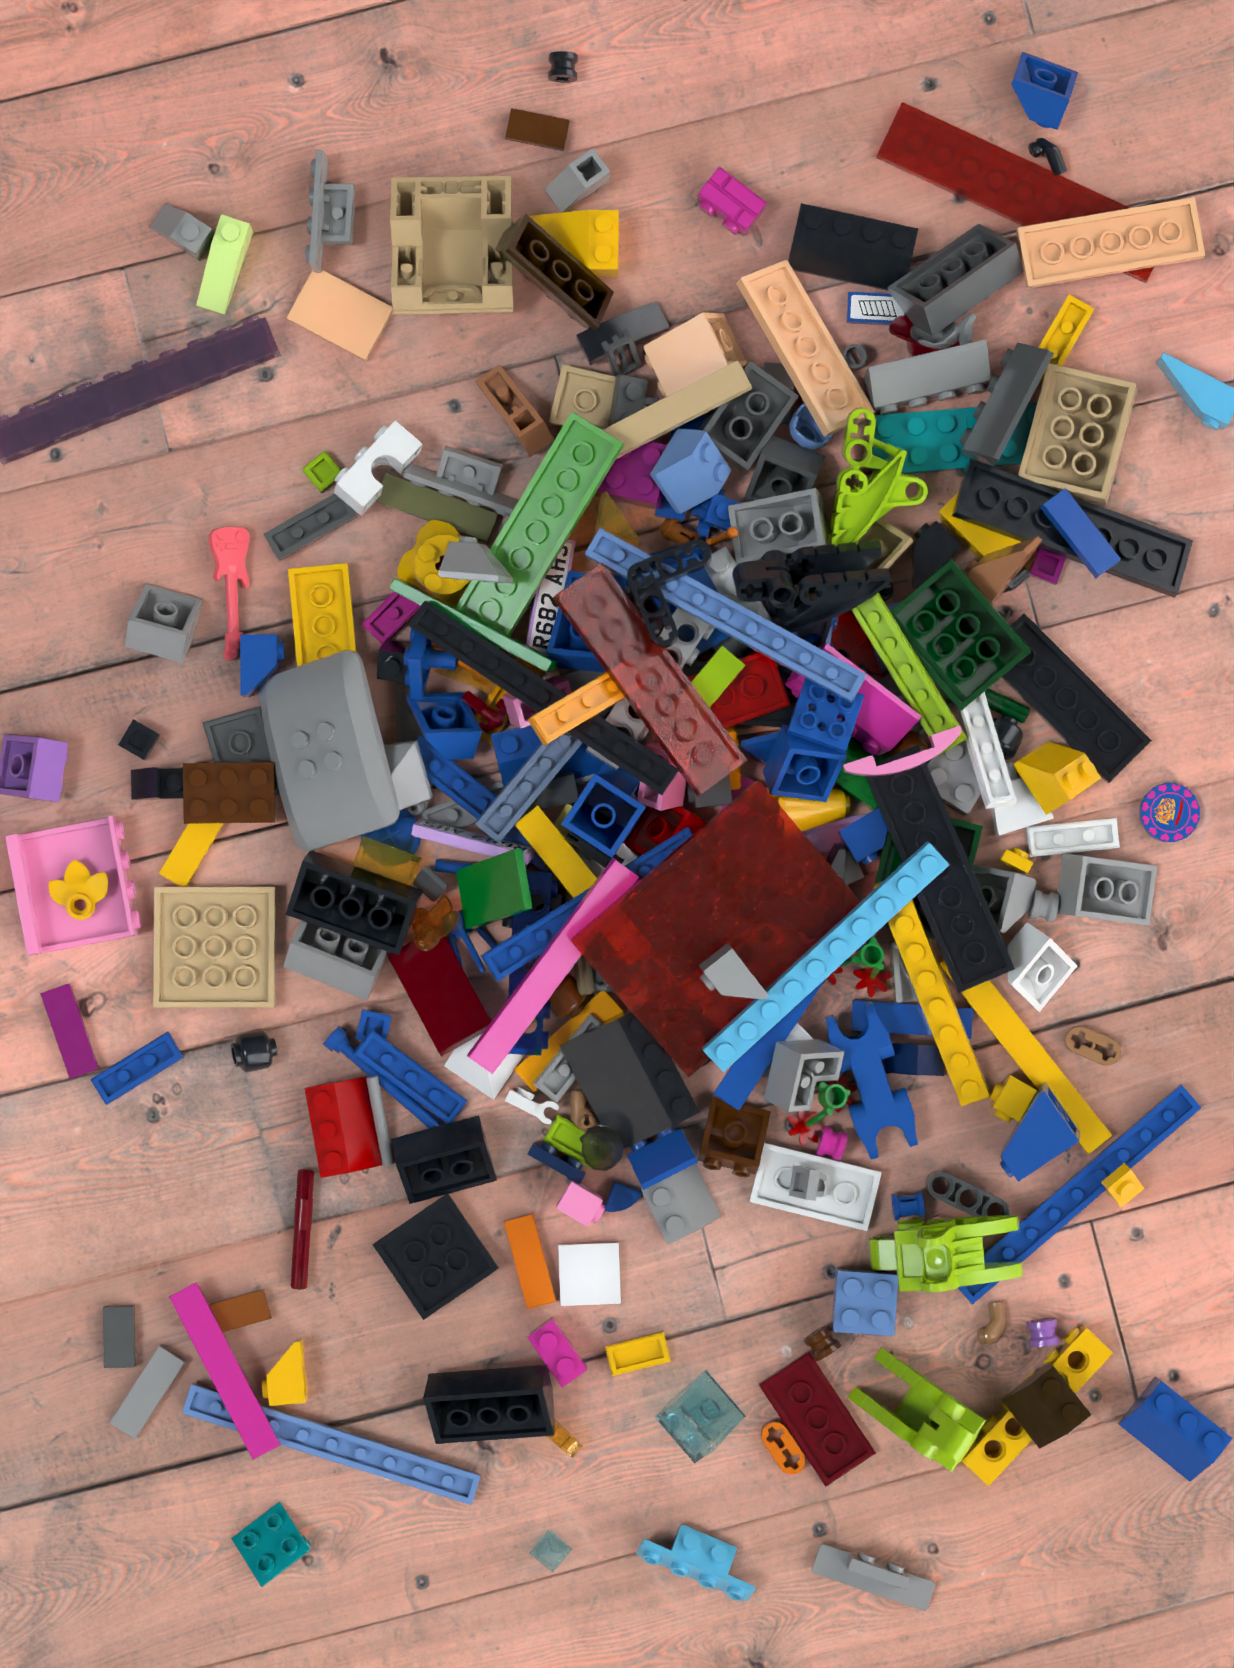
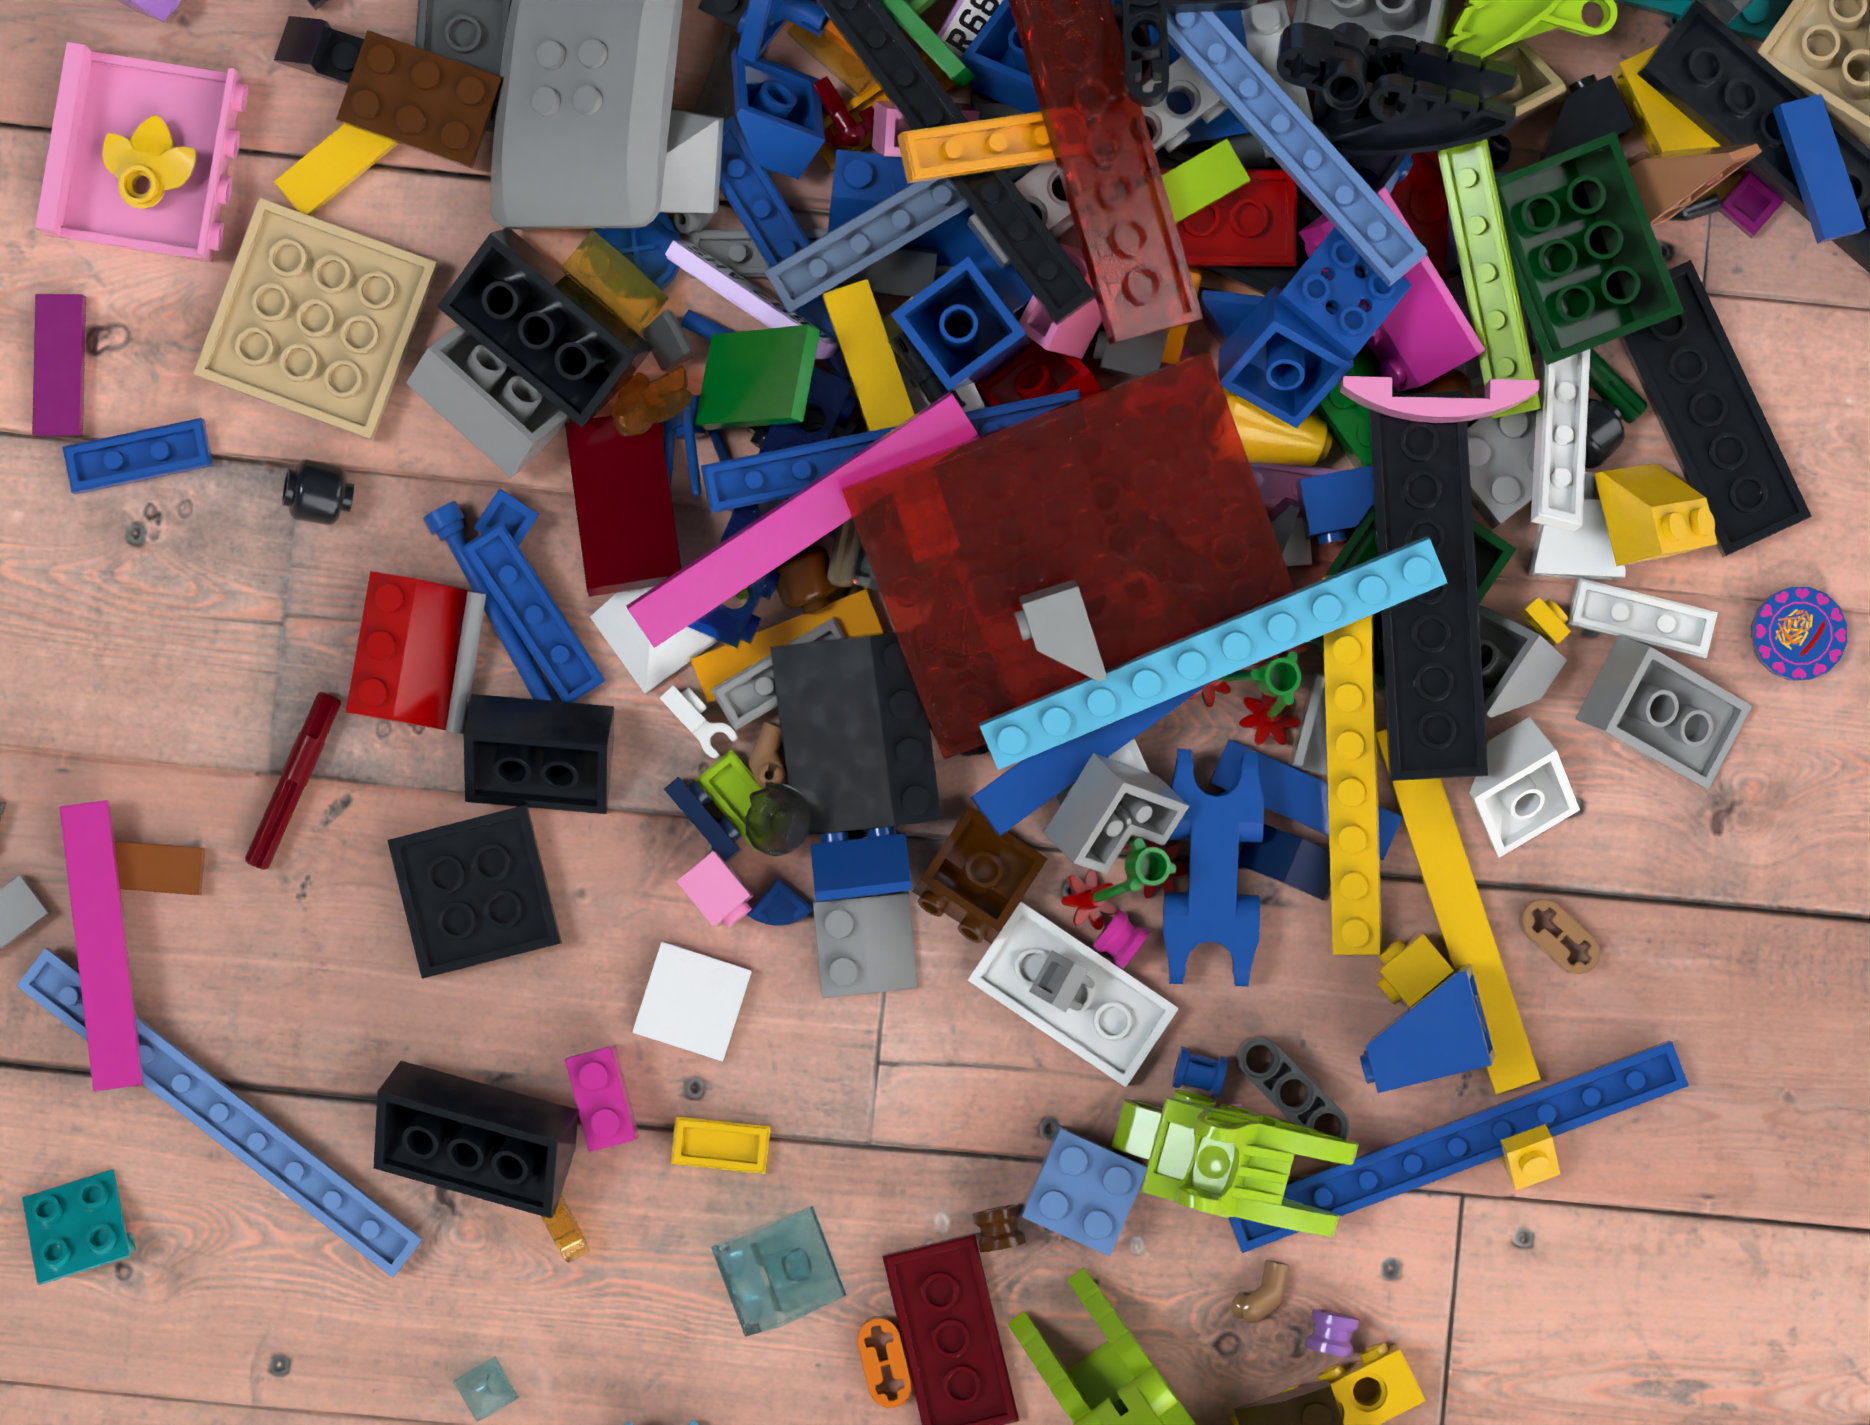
camera: 20 degrees right, 0 degrees up
yellow slope [262,1338,308,1406] -> none
orange tile [504,1213,556,1310] -> none
light grey wheel [1028,889,1059,923] -> none

